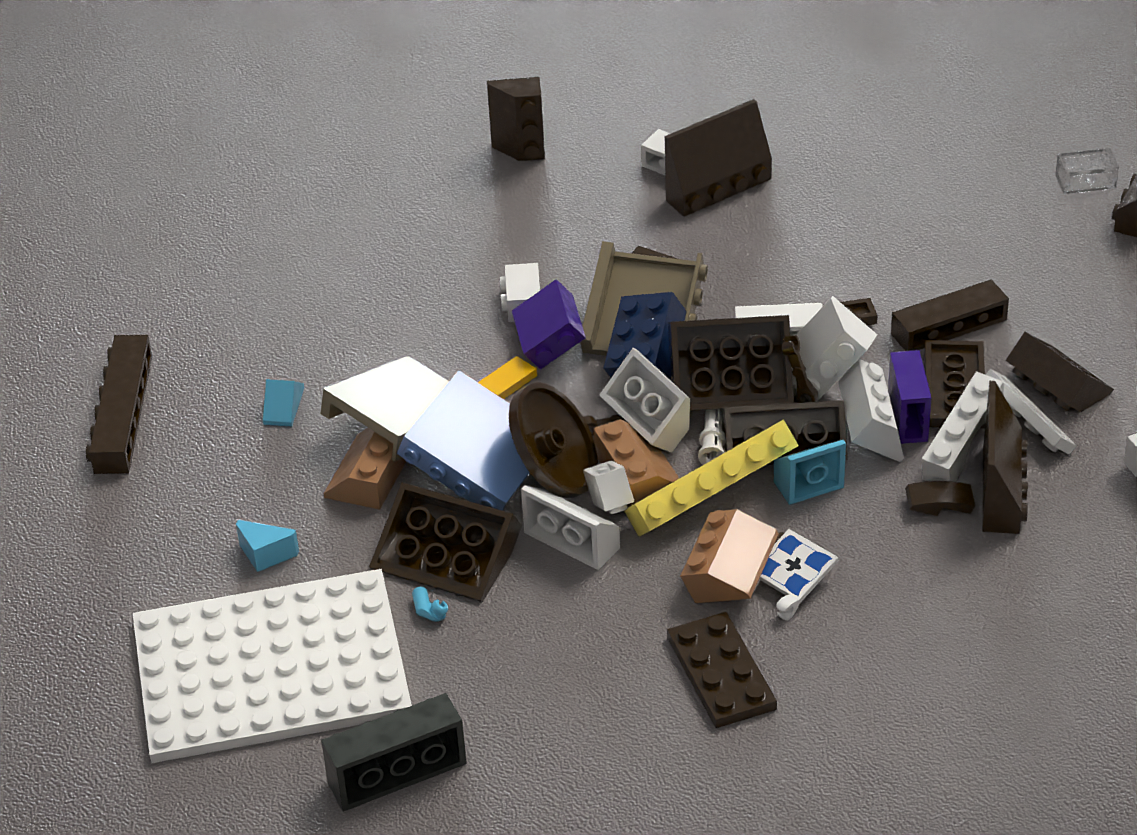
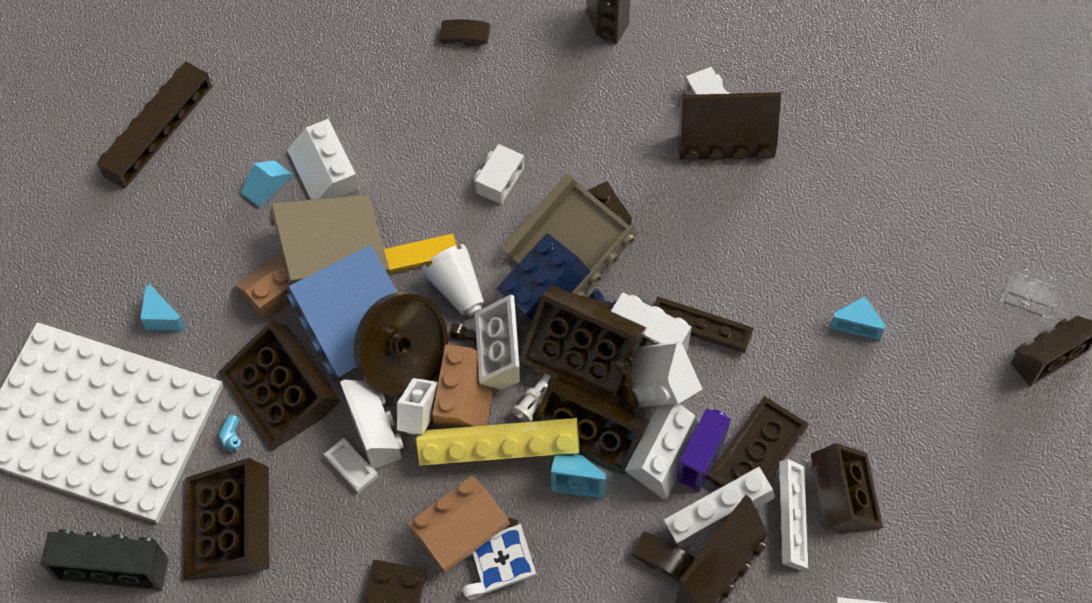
camera: 30 degrees right, 20 degrees up
dark purple brick [512,279,586,369] -> none
dark brown brick [891,279,1009,351] -> none
none -> dark brown slope [183,458,269,580]
none -> white slope [287,119,359,200]
none -> white tile [324,438,378,494]
none -> white cone [422,244,484,317]
none -> dark brown slope [438,19,491,47]
none -> medium azure slope [830,297,885,340]

